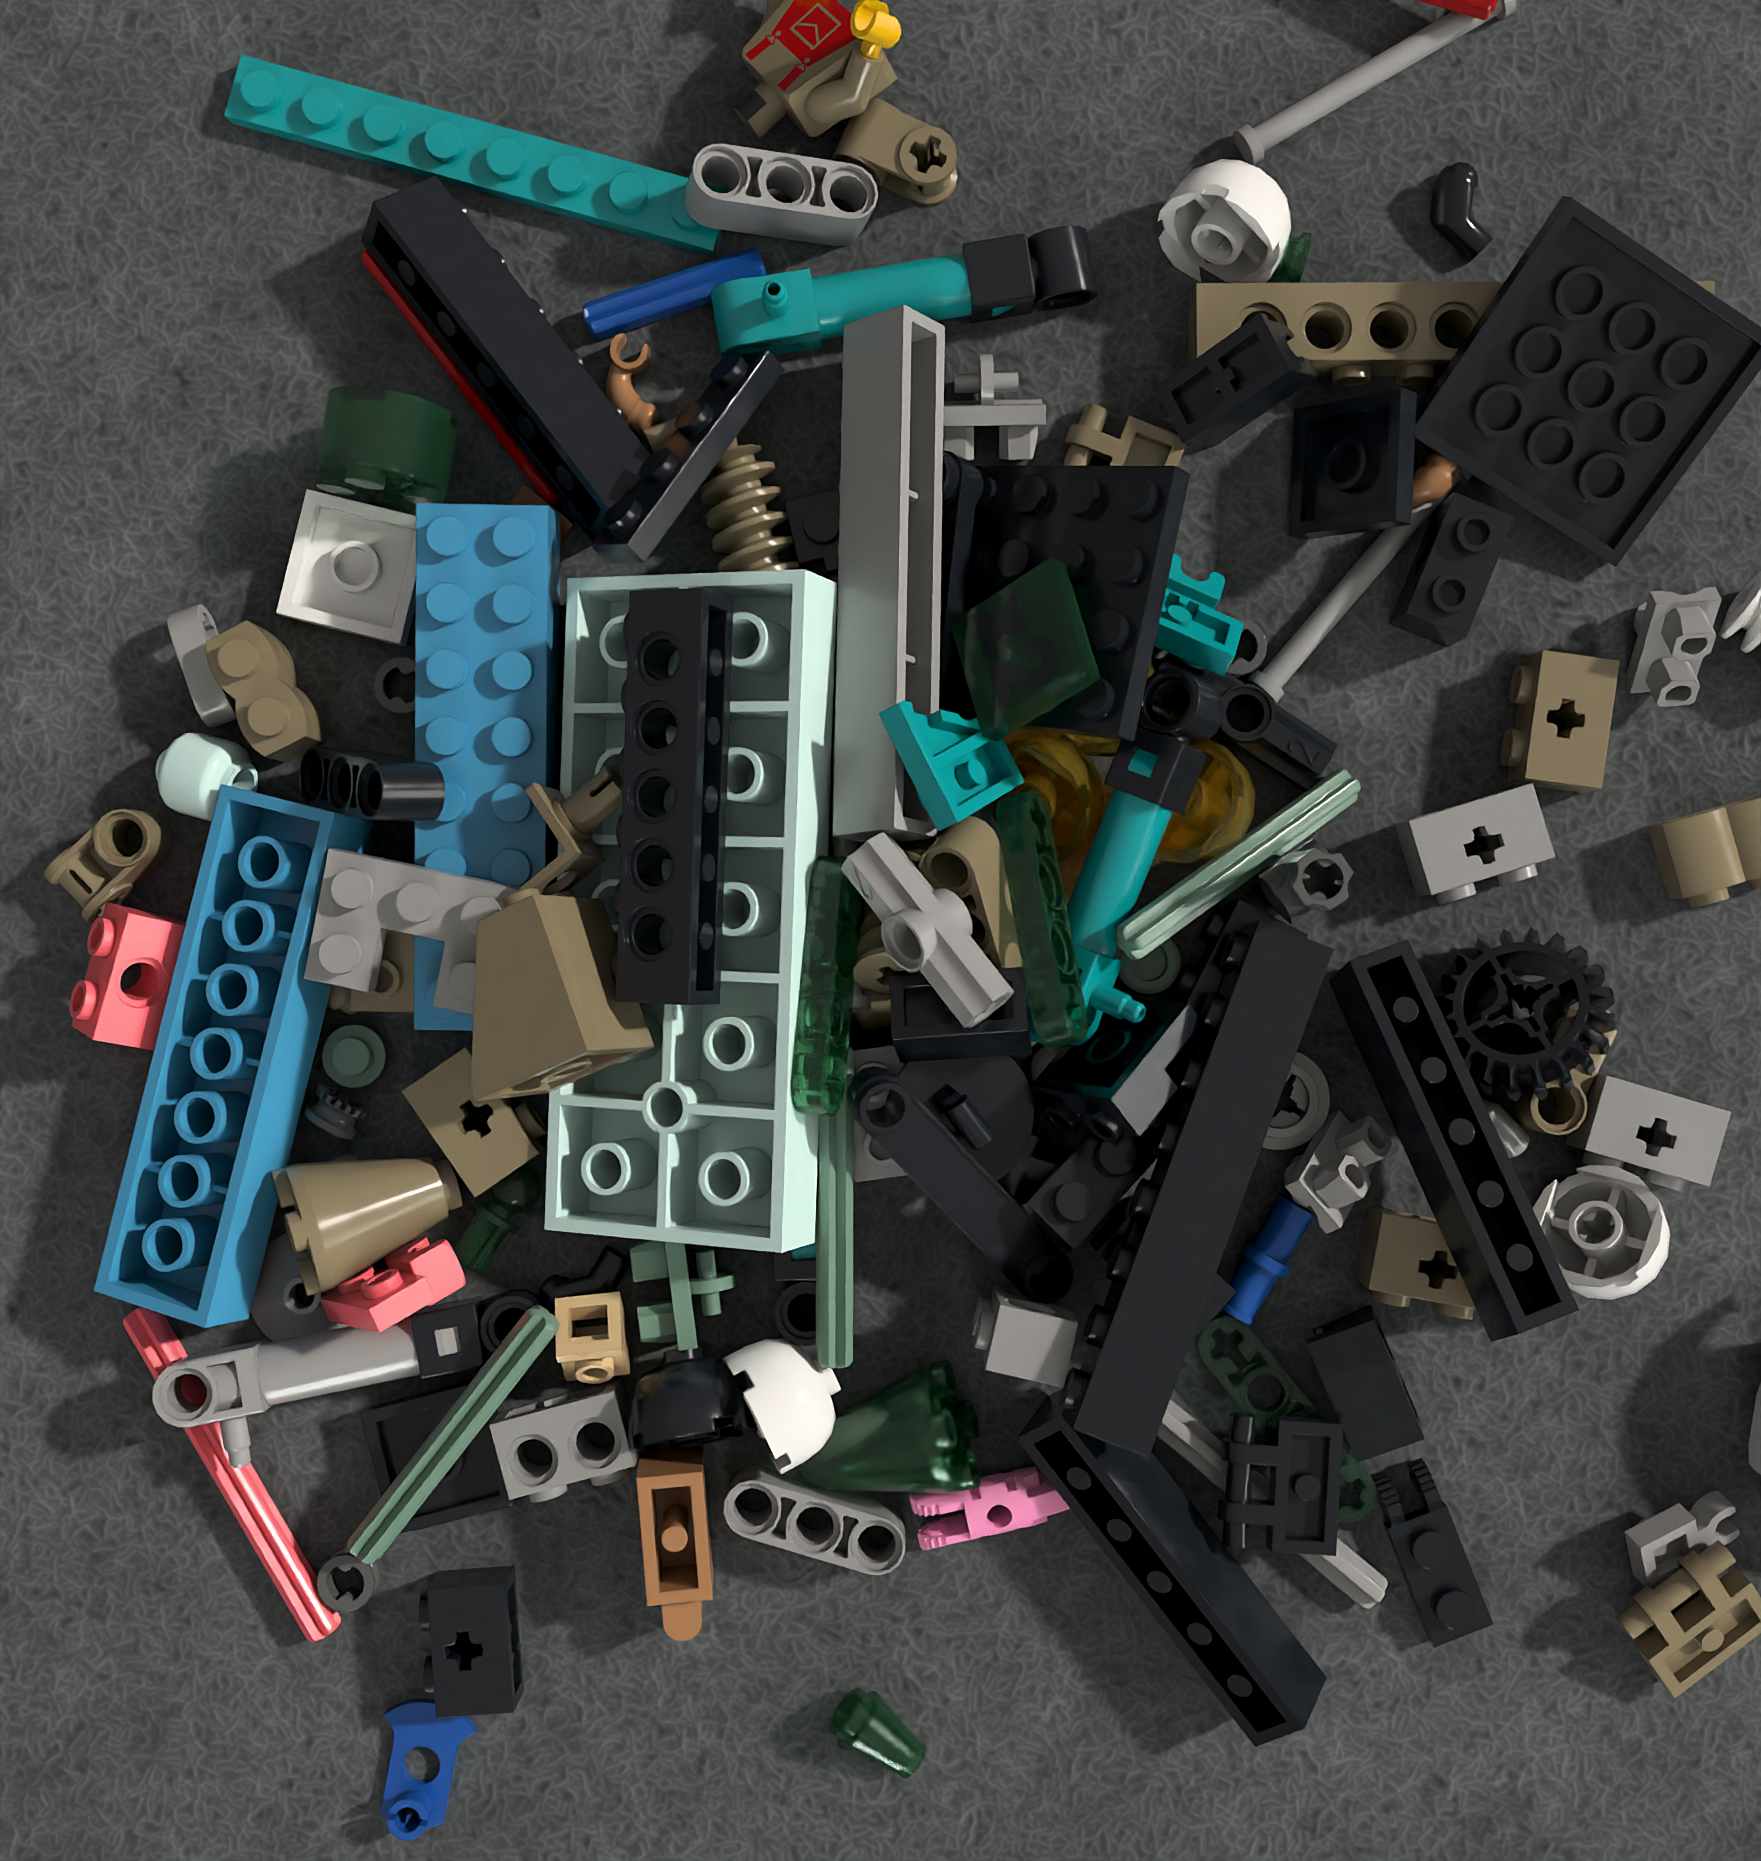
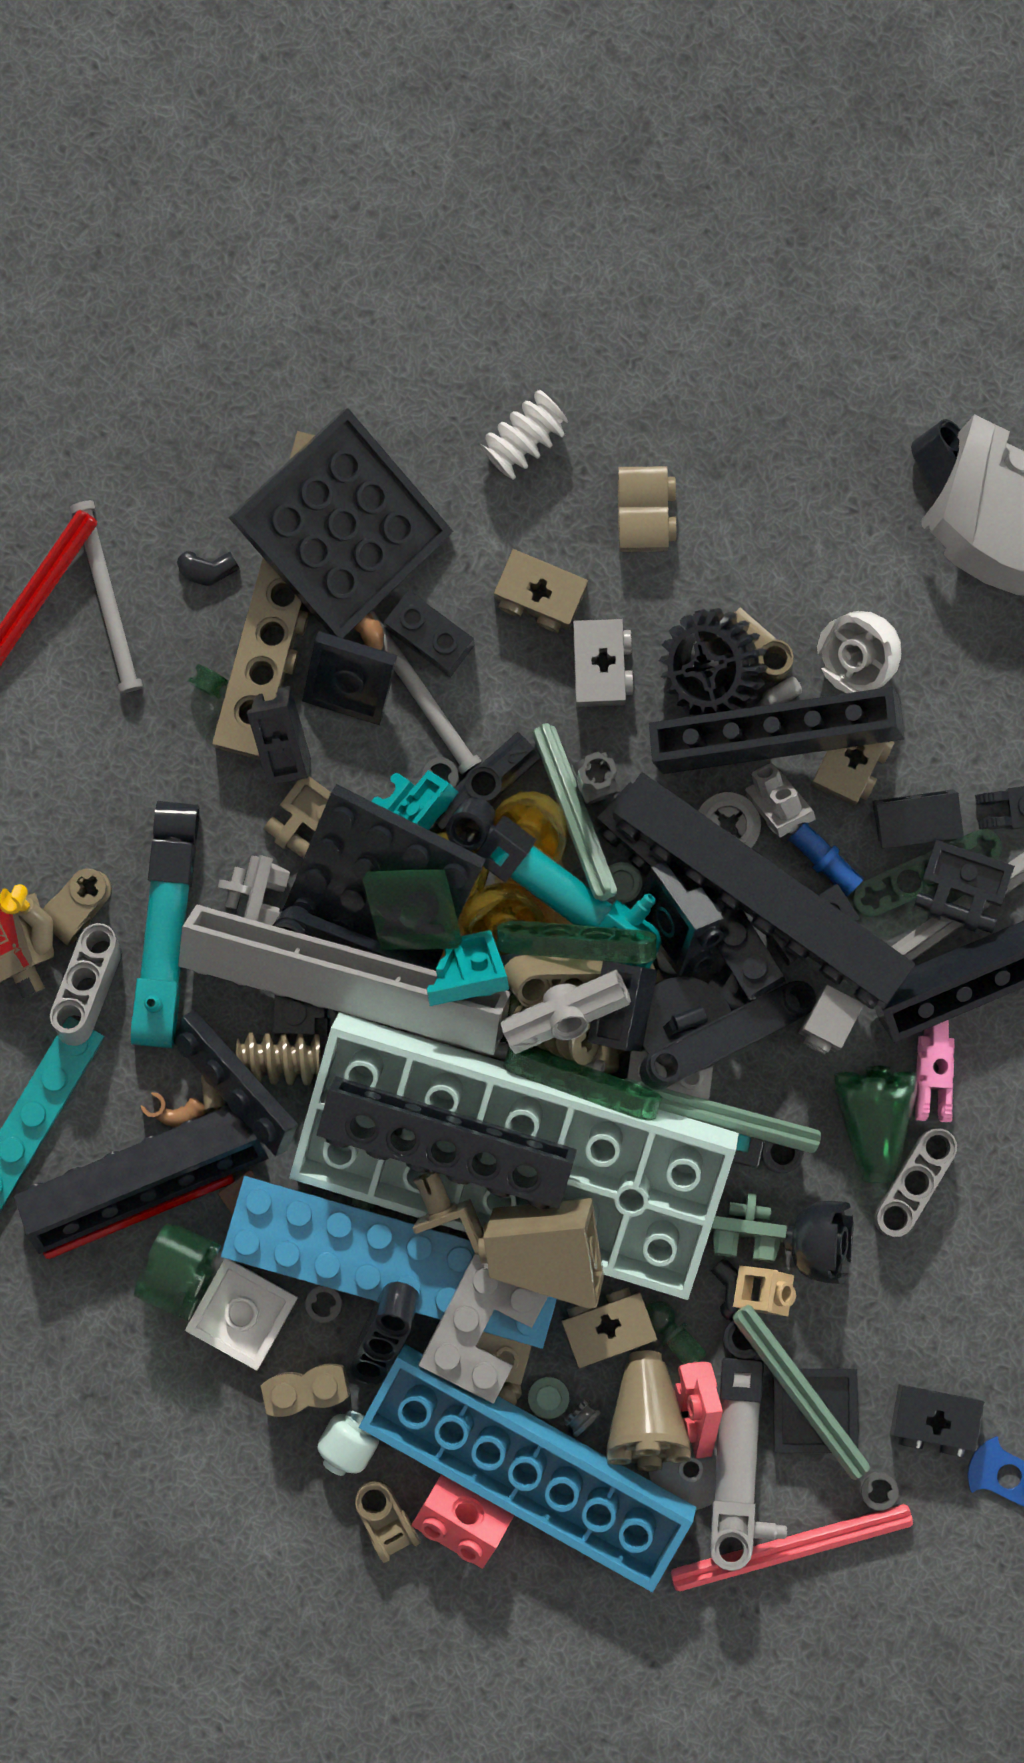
camera: 70 degrees left, 5 degrees down
light grey beam [167,604,237,728] -> none
light grey brick [489,1378,639,1503] -> none
blue axle [582,247,767,340] -> none
medium nougat brick [636,1447,713,1641] -> none
white cylinder [723,1339,841,1474] -> none
white cylinder [1158,159,1291,283] -> none
light grey brick [1566,1074,1731,1192] -> none
light grey hips [1626,587,1722,707] -> none

